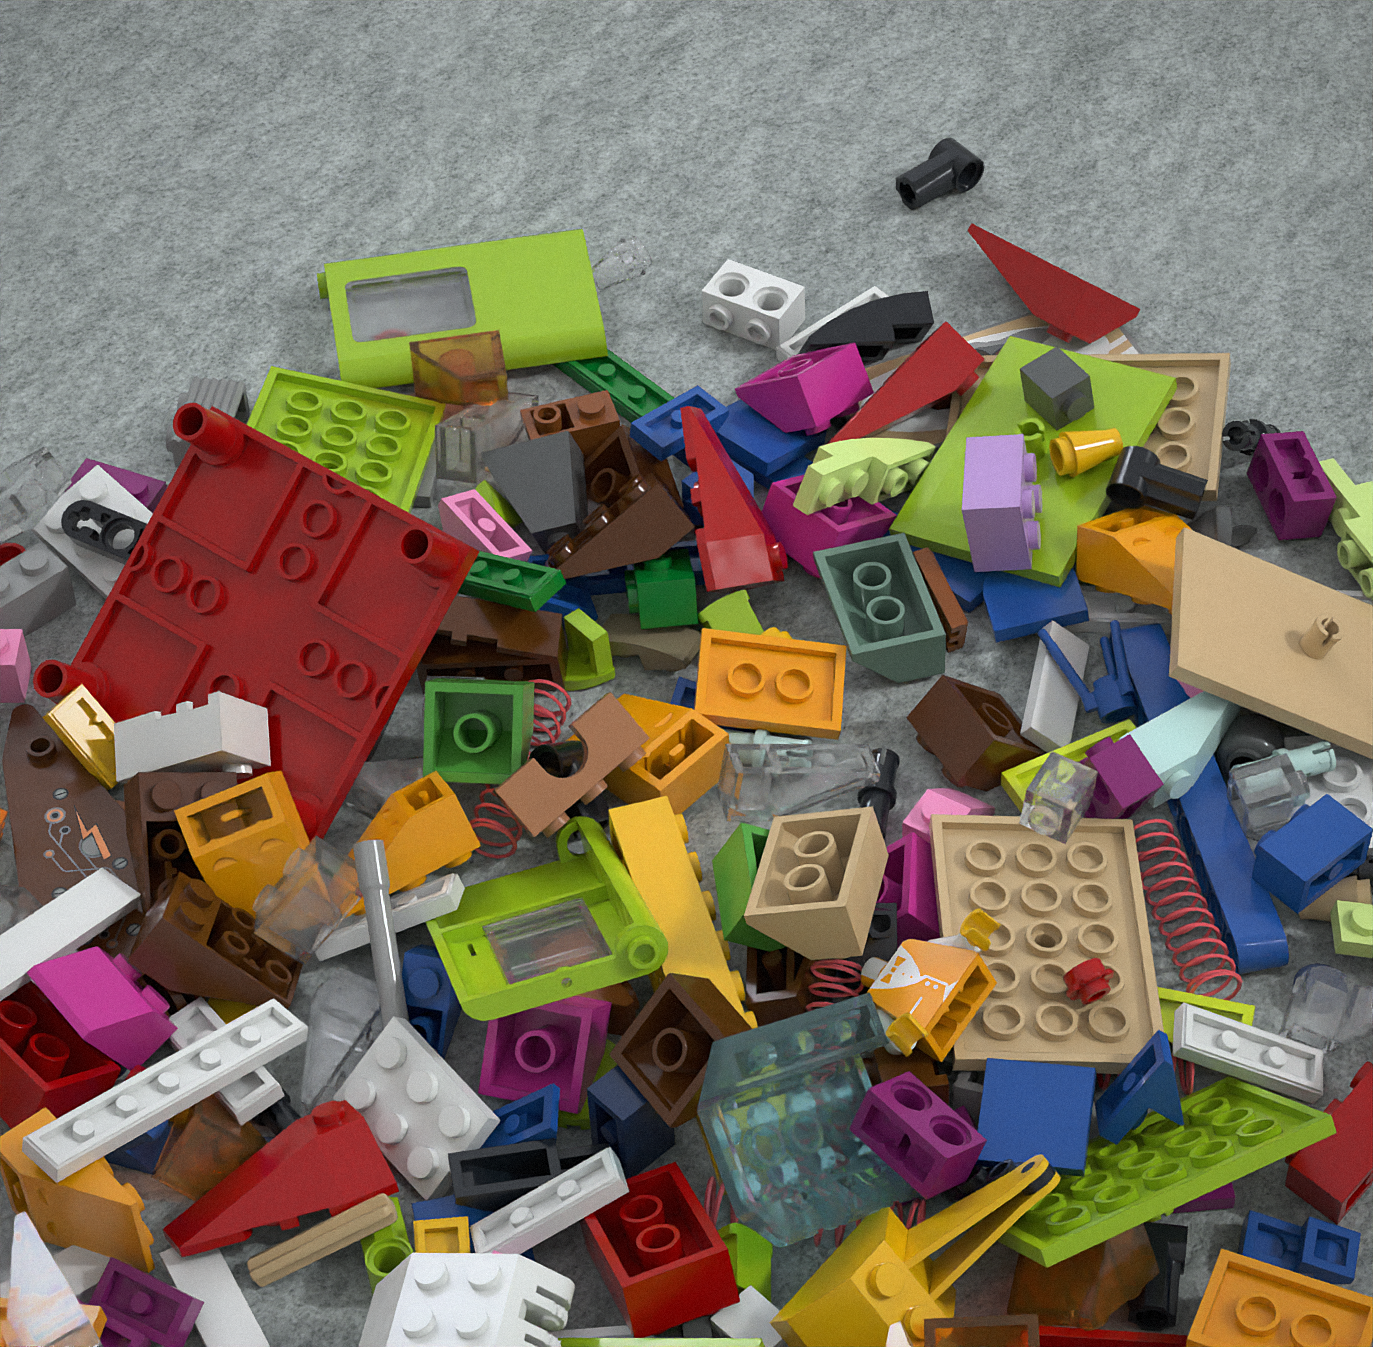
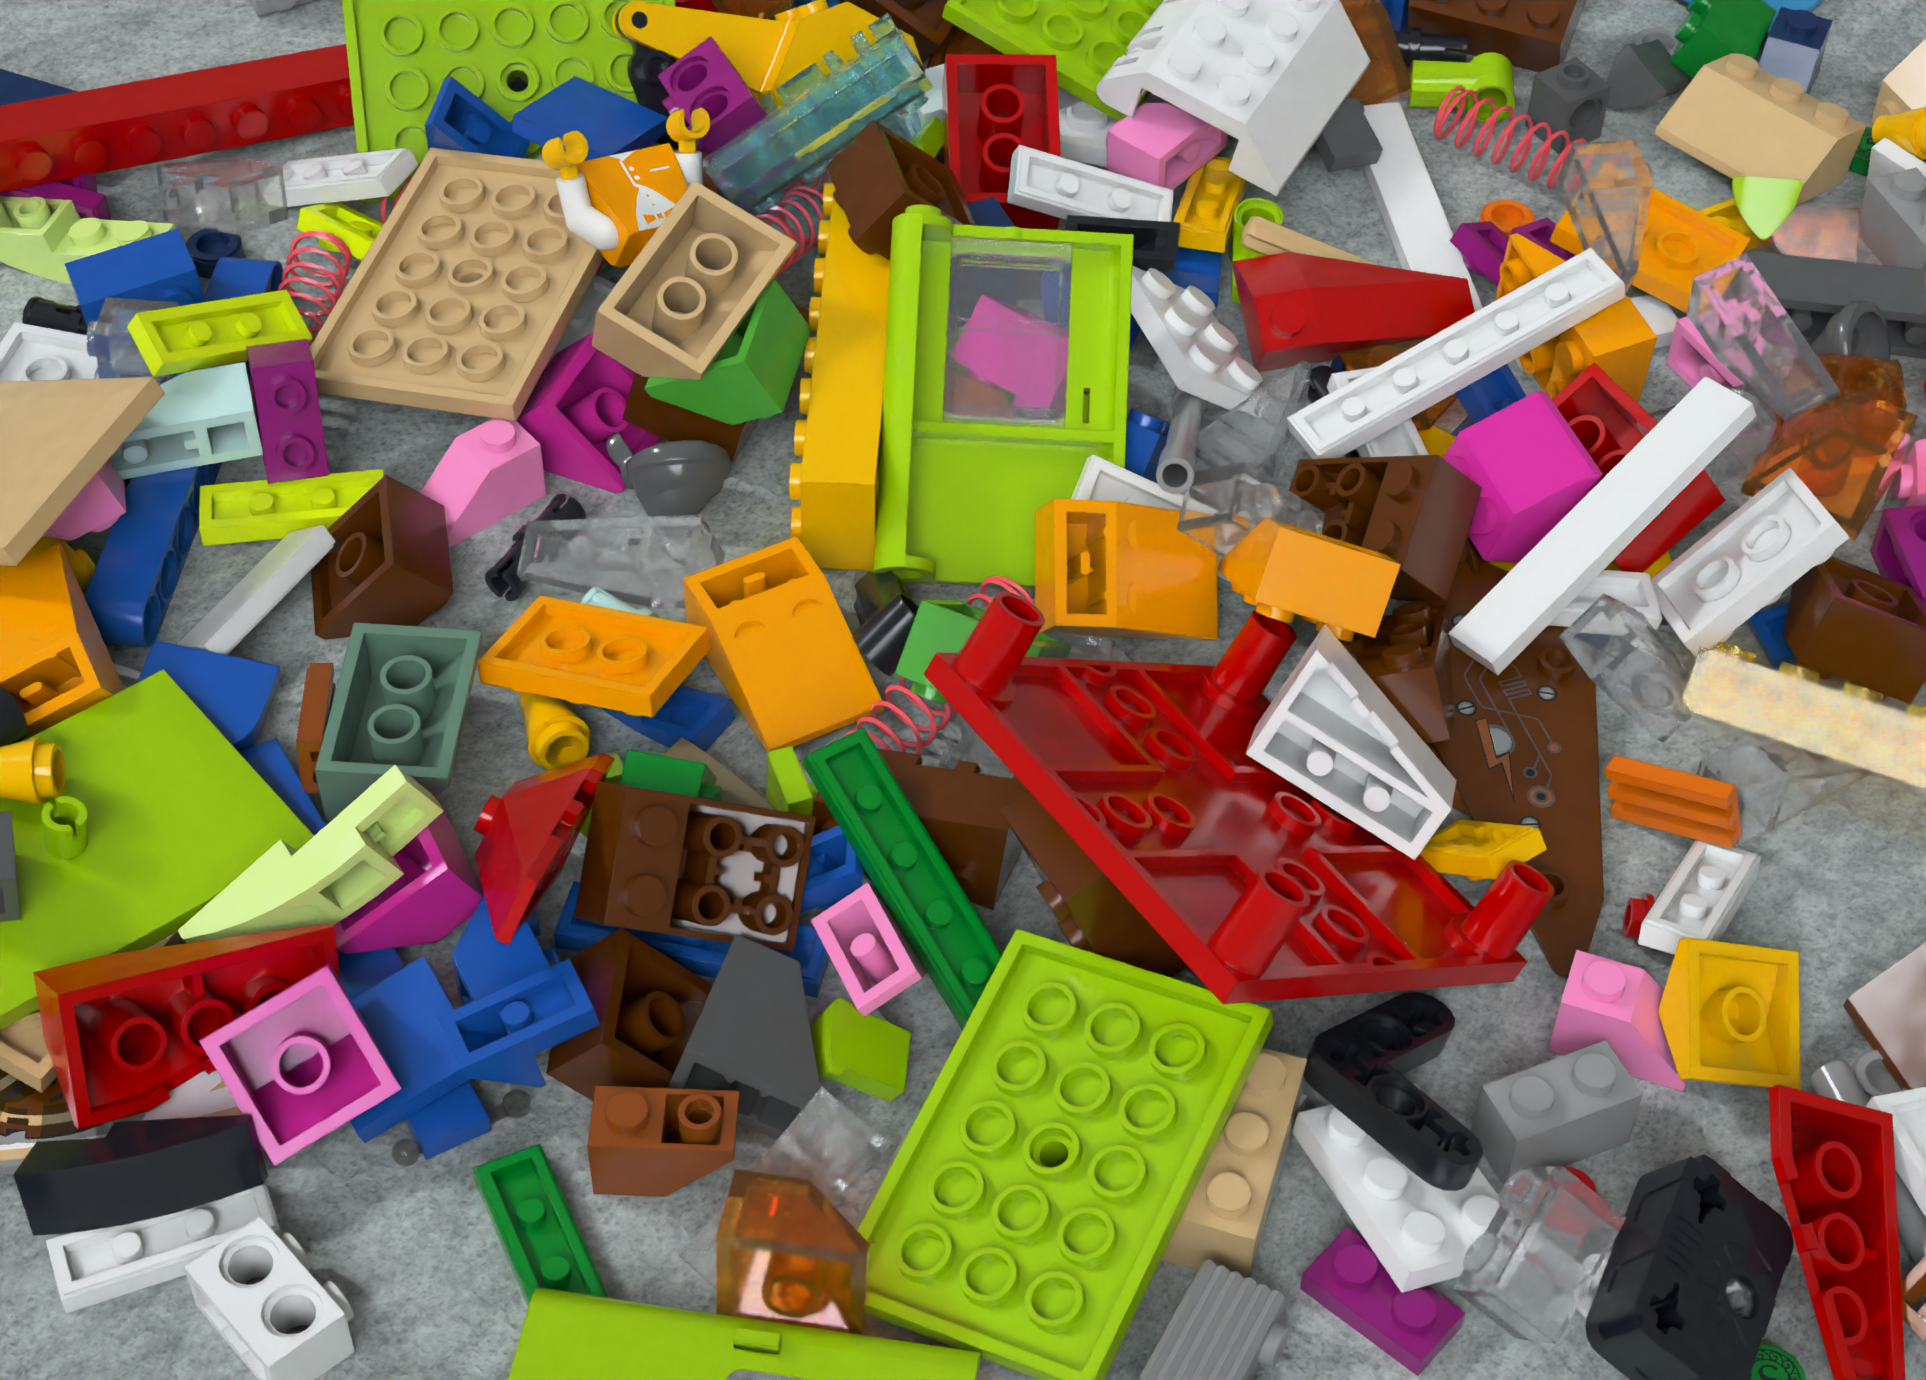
camera: 165 degrees left, 0 degrees up
nougat arch [492,692,649,838] -> none
lavender brick [962,434,1042,572] -> none
clear brick [1019,751,1098,844] -> none
blue plant [1038,620,1137,724] -> none
red plate [1063,958,1114,1005] -> none
none -> neon yellow plate [127,289,313,377]

